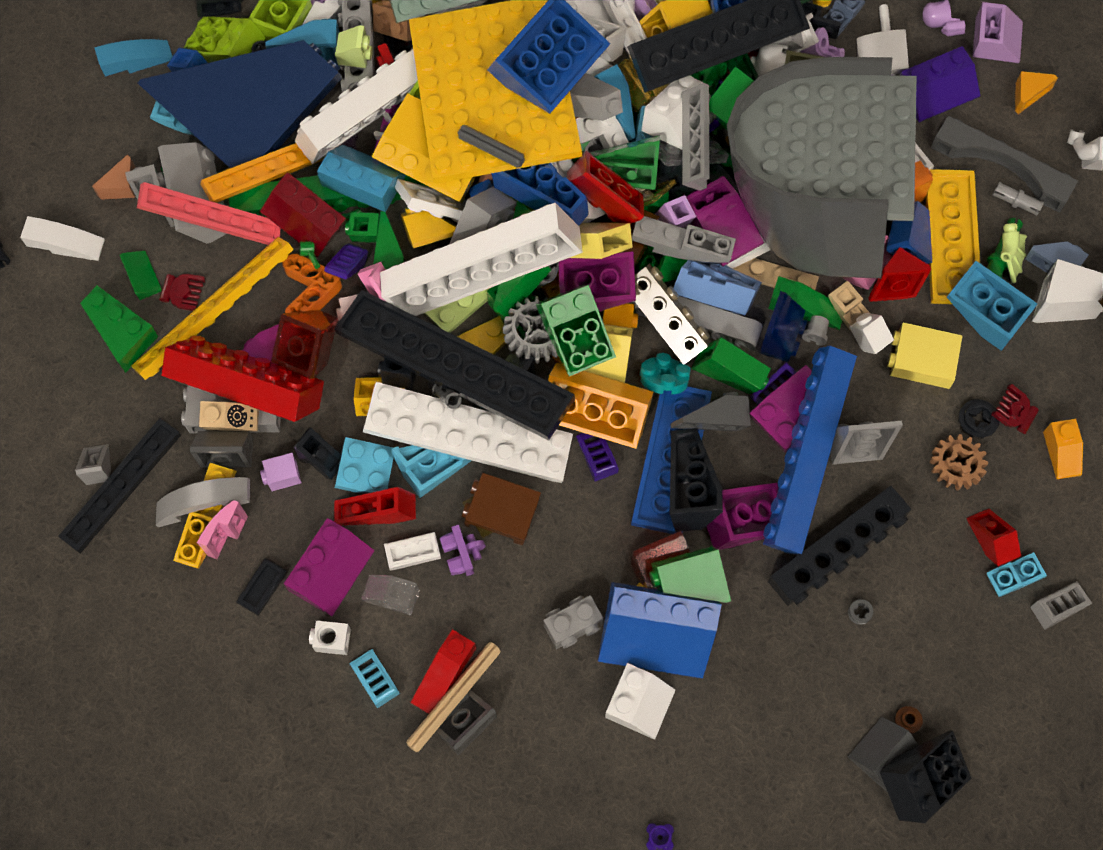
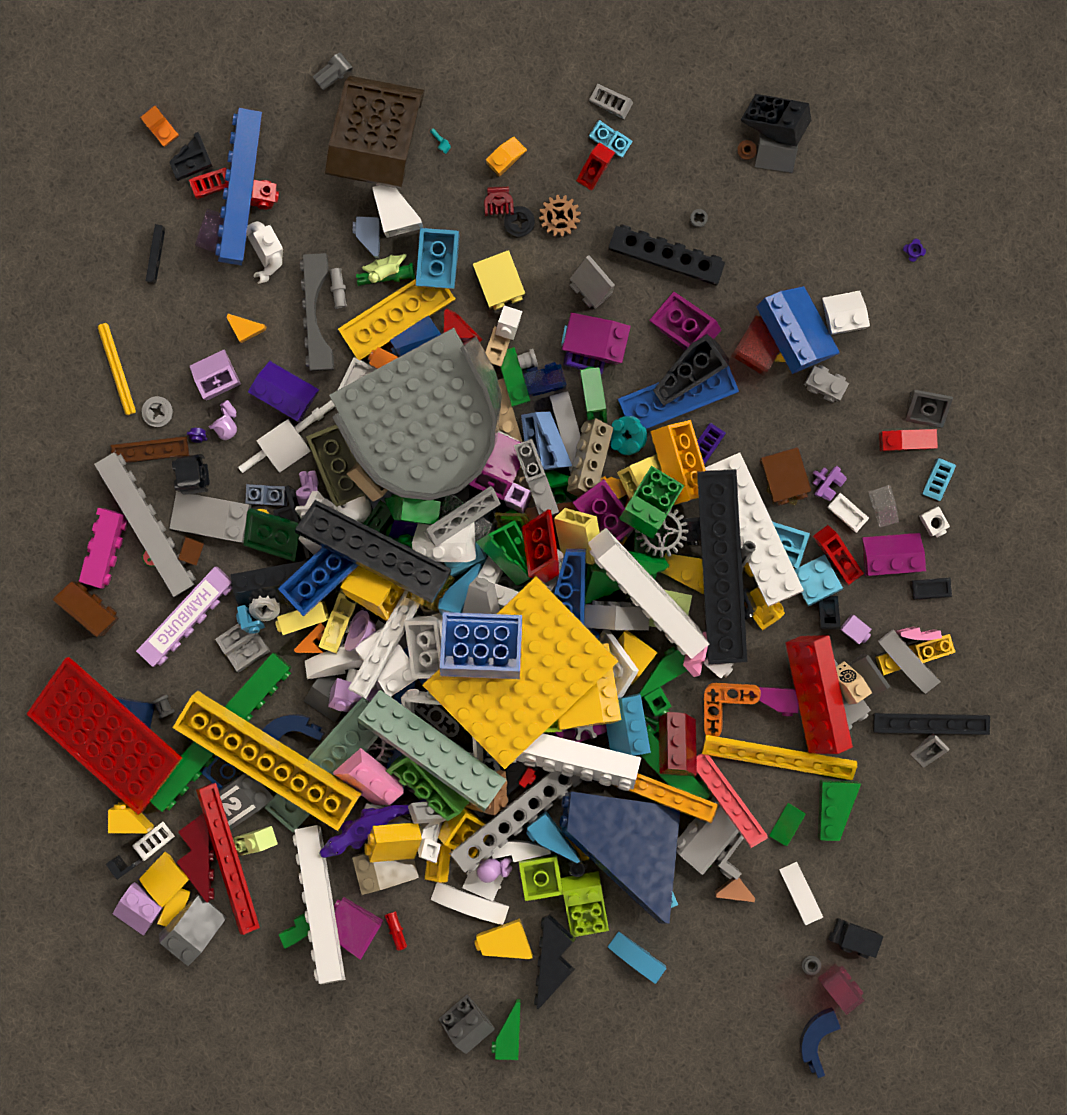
camera: 125 degrees left, 20 degrees up
dark red piece [159,274,206,311] -> none
blue bracket [167,48,208,72] -> none
clear red slope [271,310,338,379] -> none
green hand [299,241,320,269] -> none
dark purple slope [324,243,368,280] -> none
yellowish green slope [335,25,372,68] -> none
tan axle [406,642,500,752] -> none
dark grey axle [458,125,525,168] -> none
slope [650,546,731,603] -> none
dark grey slope [671,392,751,431] -> none
blue brick [763,346,857,554] -> none

